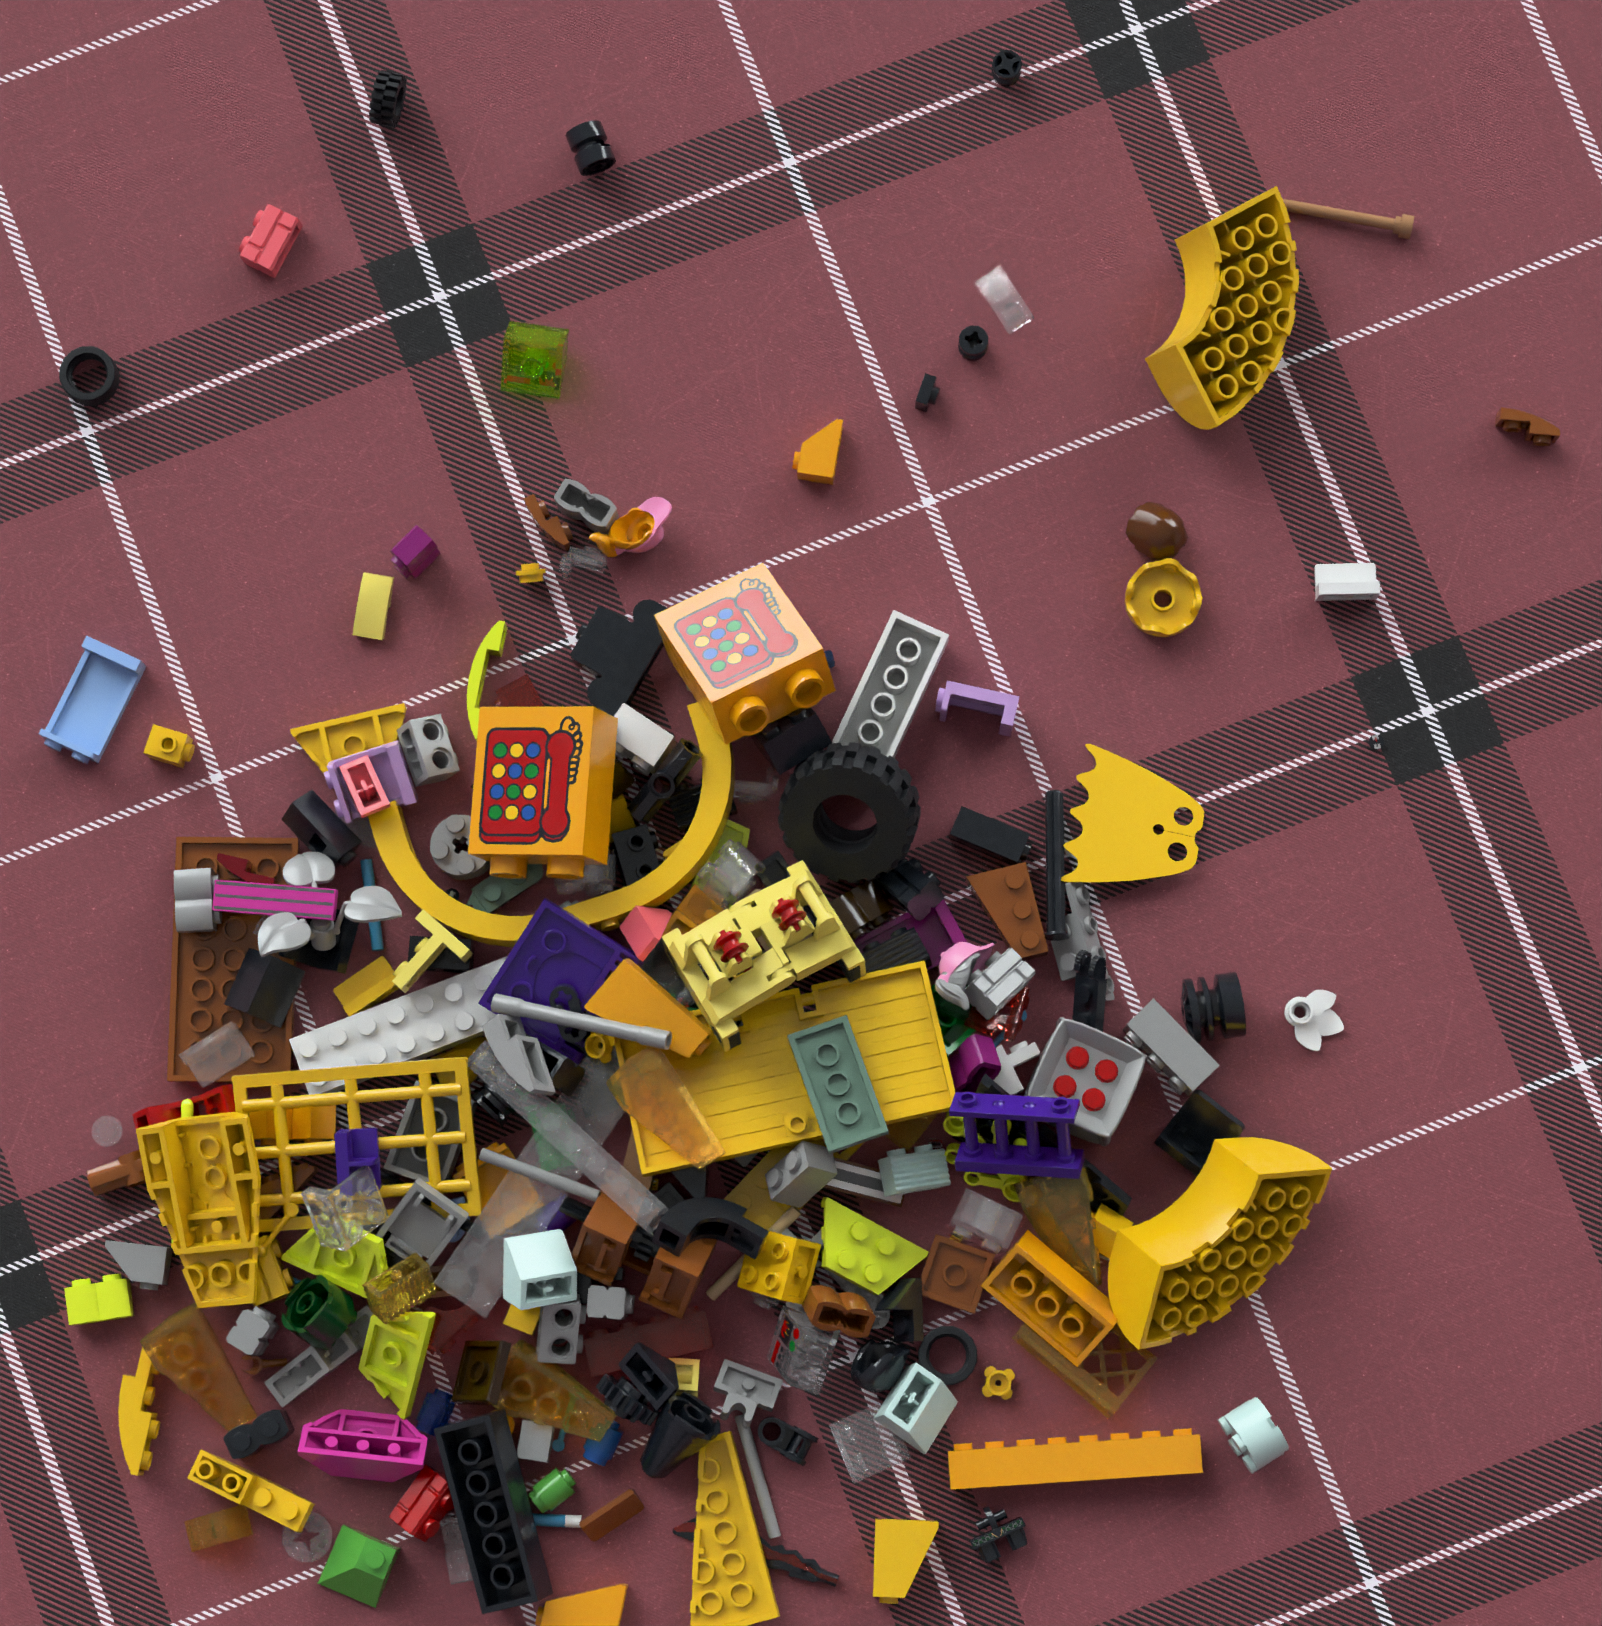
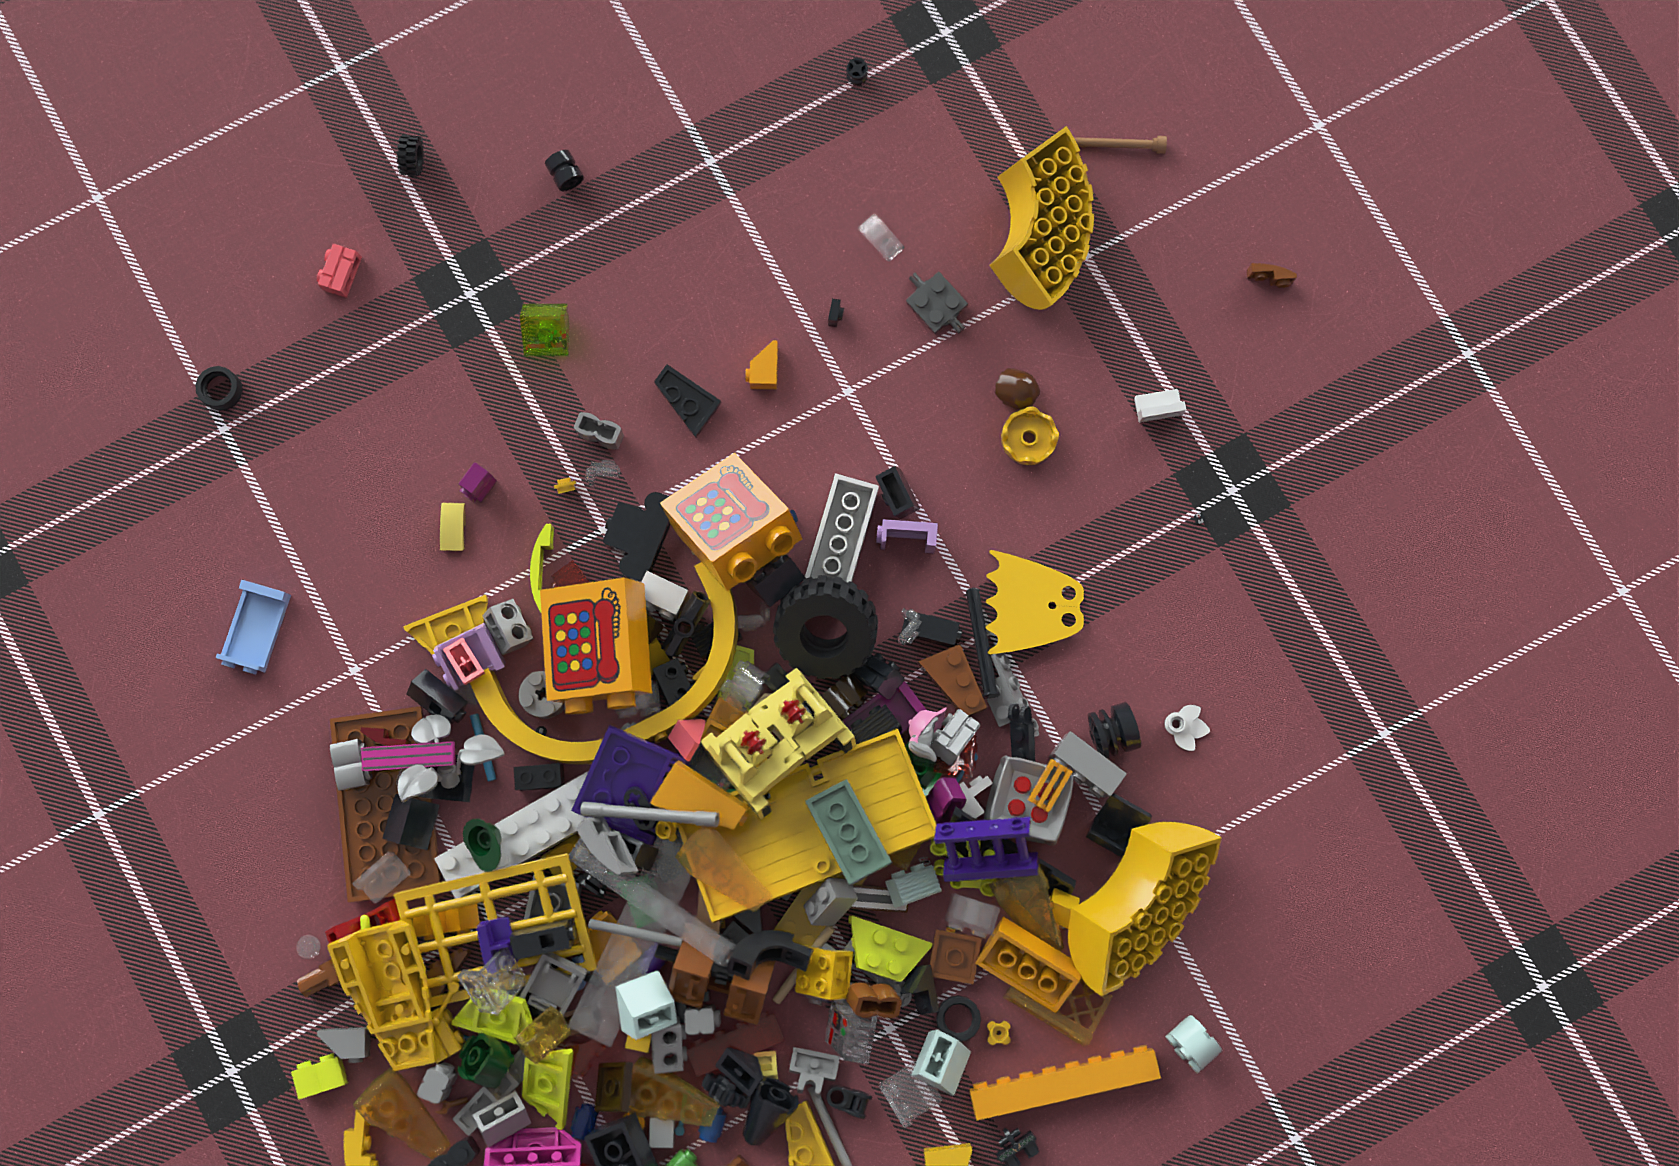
camera: 15 degrees left, 0 degrees up
yellow brick [143,724,195,768] -> none
yellow panel [333,956,399,1016] -> none
light yellow bracket [392,909,473,993] -> none
sand green plate [466,864,543,913] -> none
dark orange slope [523,494,574,552] -> none
light orange hair [589,497,672,558] -> none
black hair [851,1339,910,1393] -> none
black wheel [958,325,989,361] -> none
none -> dark green piece [462,819,502,872]
none -> light grey brick [473,1091,531,1147]
none -> black brick [509,919,577,960]
none -> black wing [654,364,722,438]
none -> black brick [875,466,920,519]
none -> clear bracket [897,608,922,646]
none -> dark grey plate [906,271,968,334]
none -> light orange tile [1027,759,1073,812]

